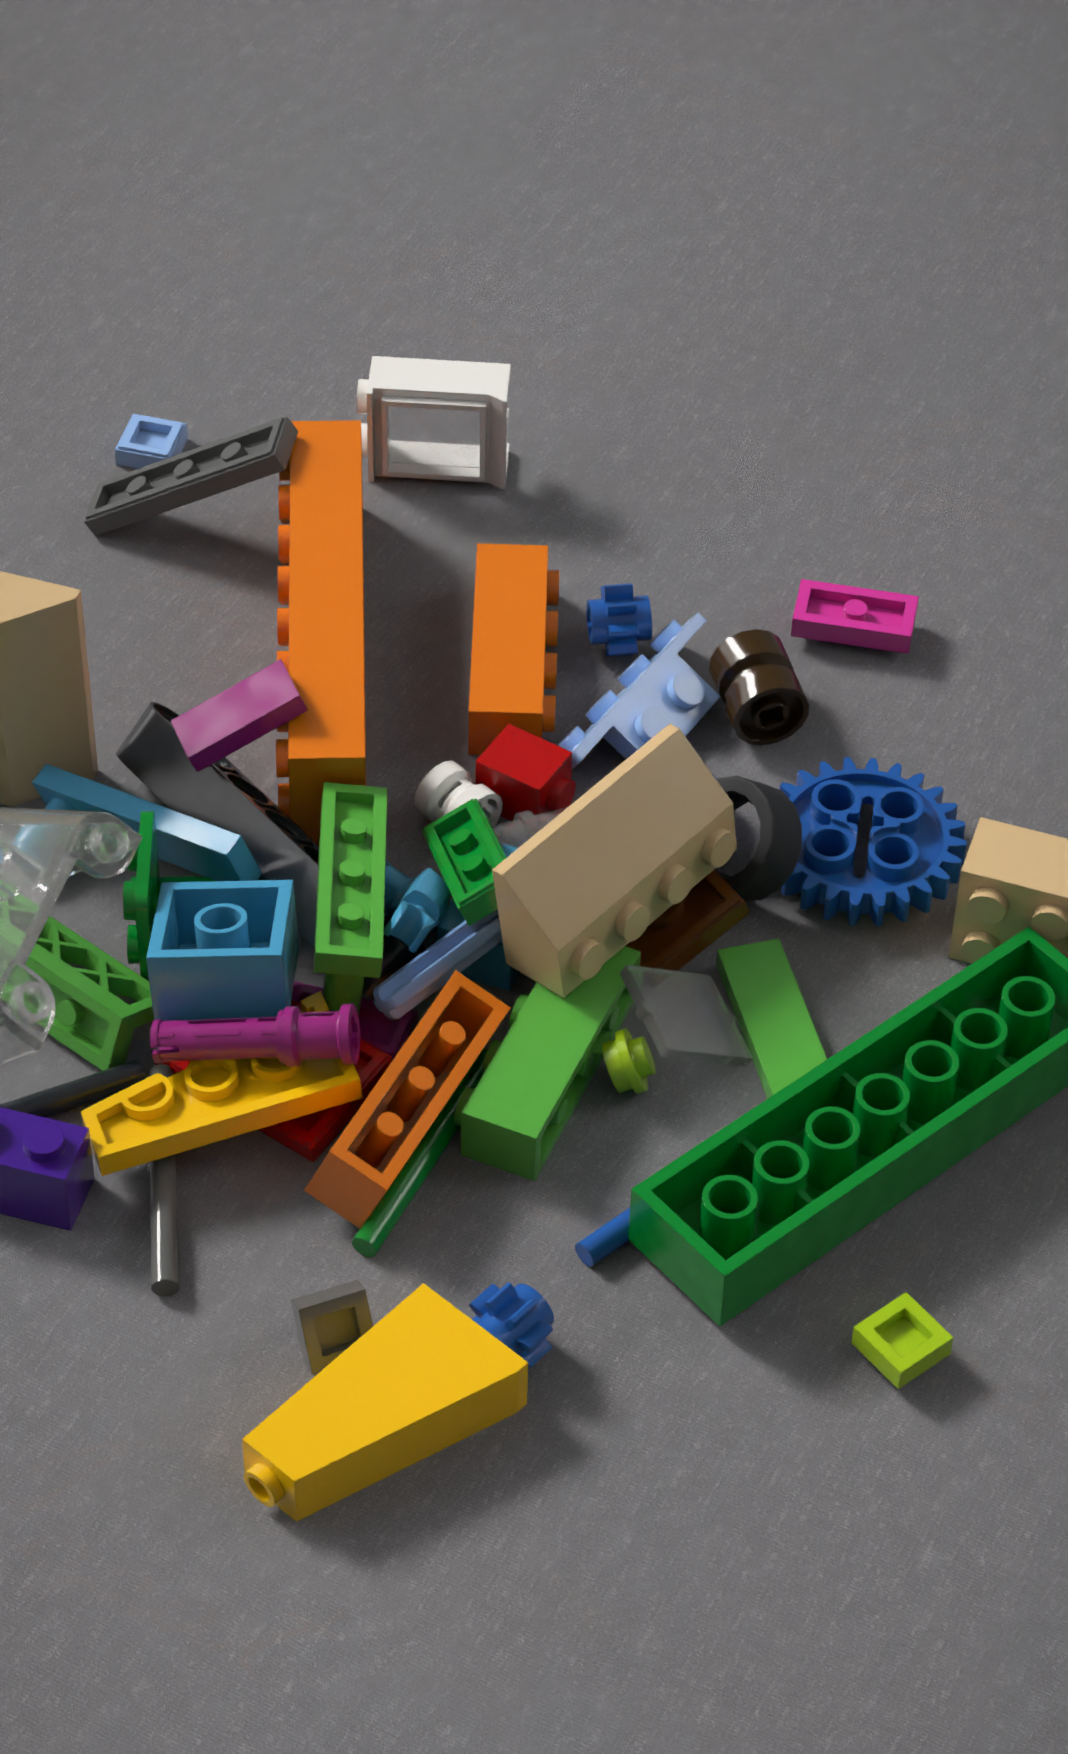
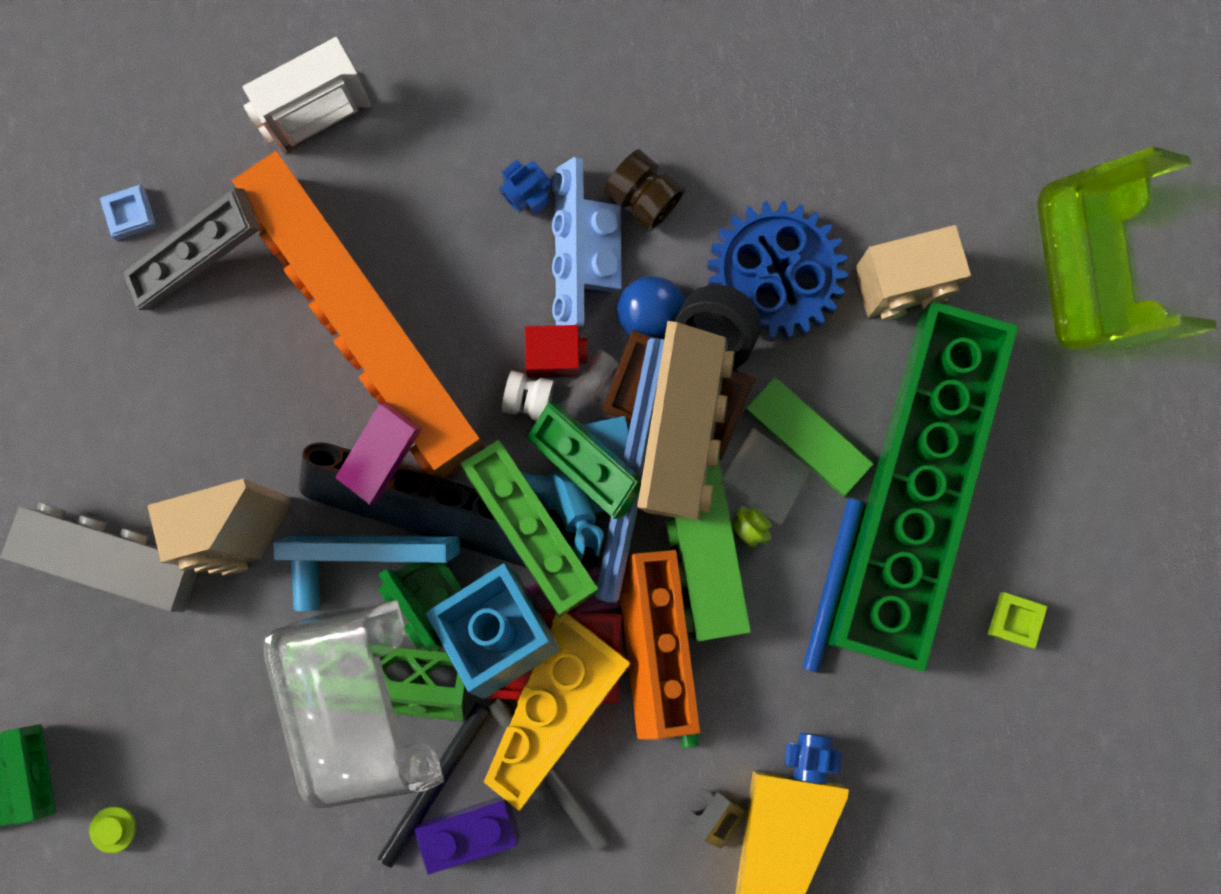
camera: 30 degrees left, 35 degrees up
magenta pin [150,1004,360,1067] -> none
orange brick [468,543,559,755] -> none
dark pink plate [791,579,919,654] -> none

